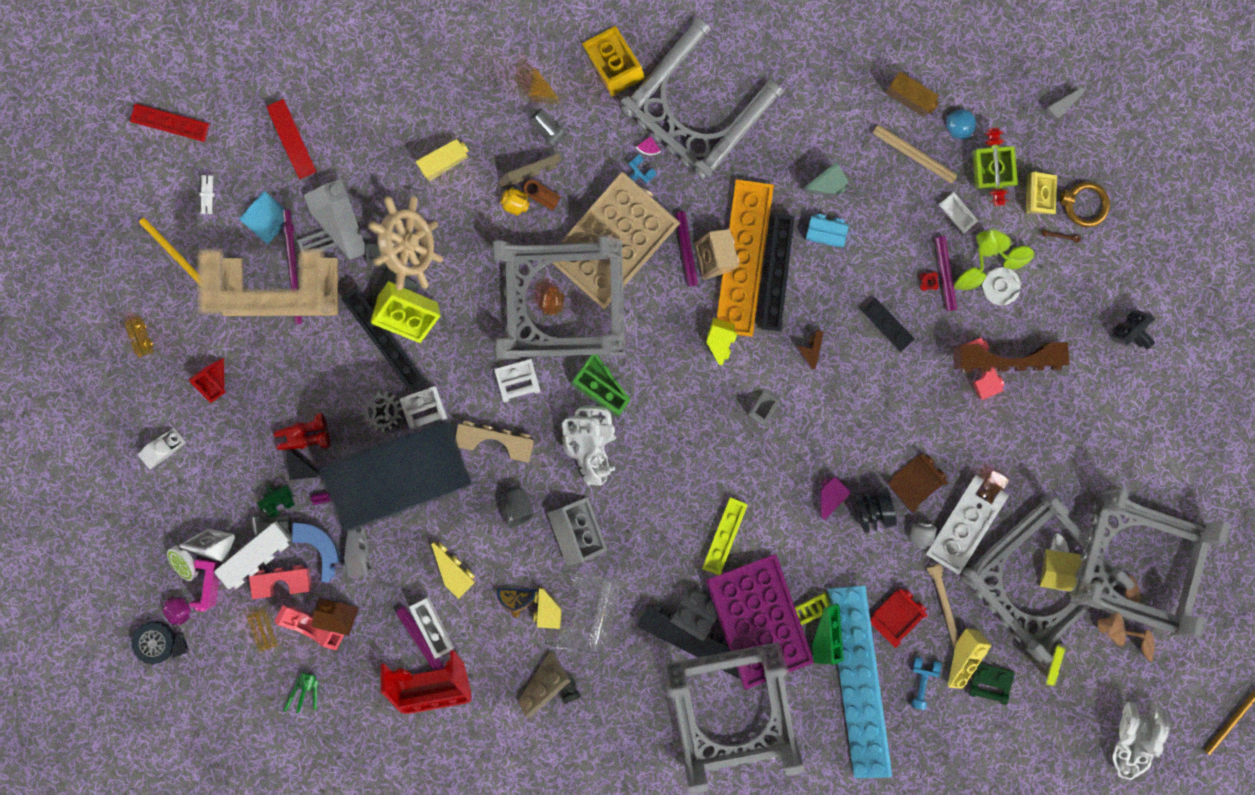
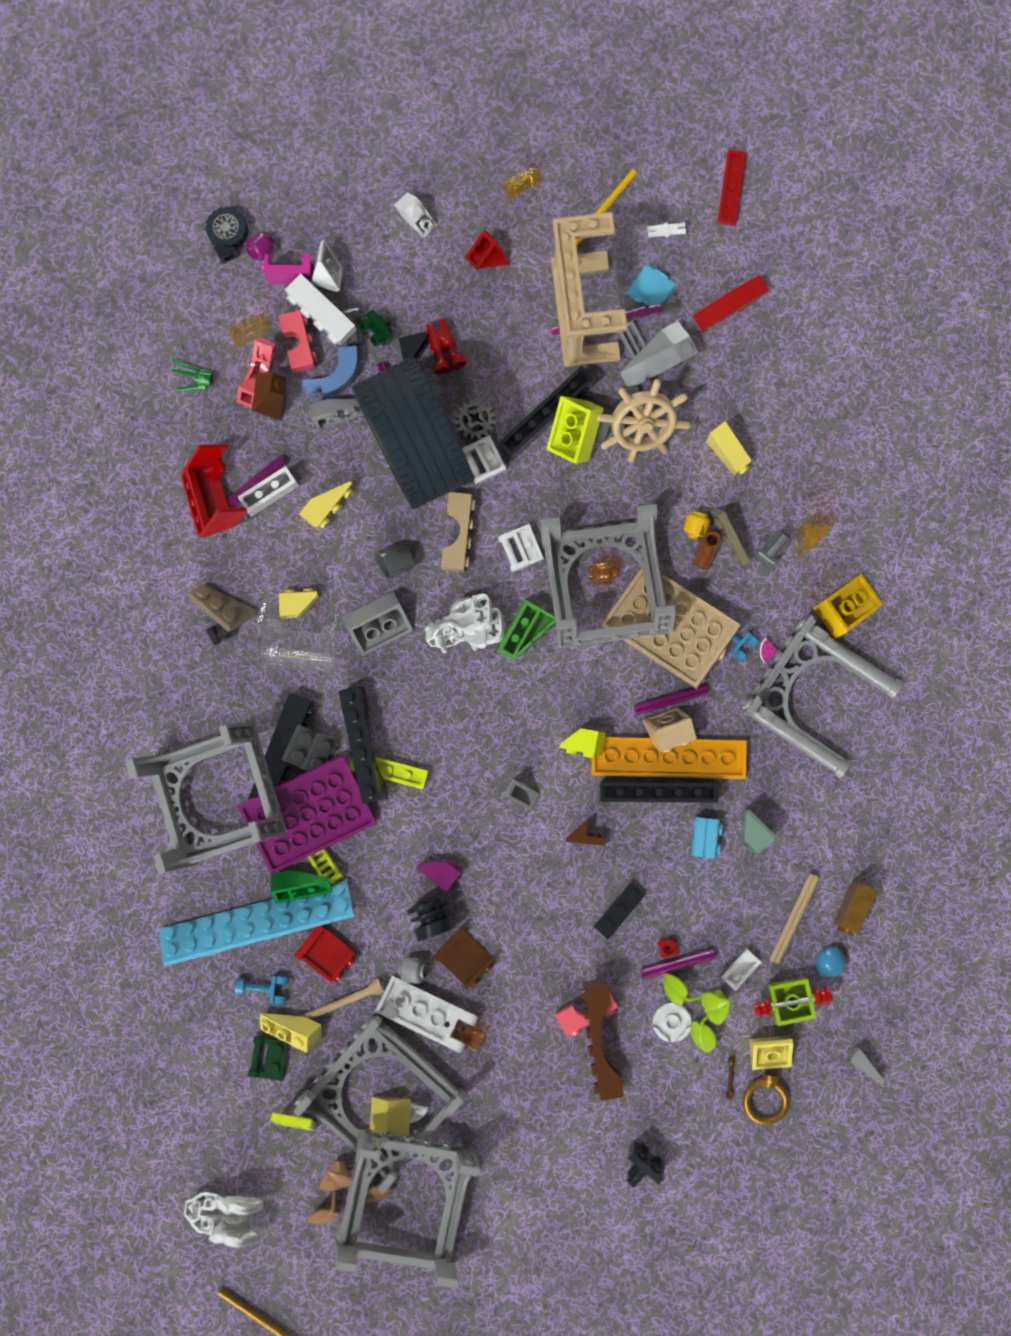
camera: 90 degrees right, 5 degrees down
tile [167,546,198,581] -> none
shield [497,588,536,617] -> none
none -> black arch [338,686,389,804]

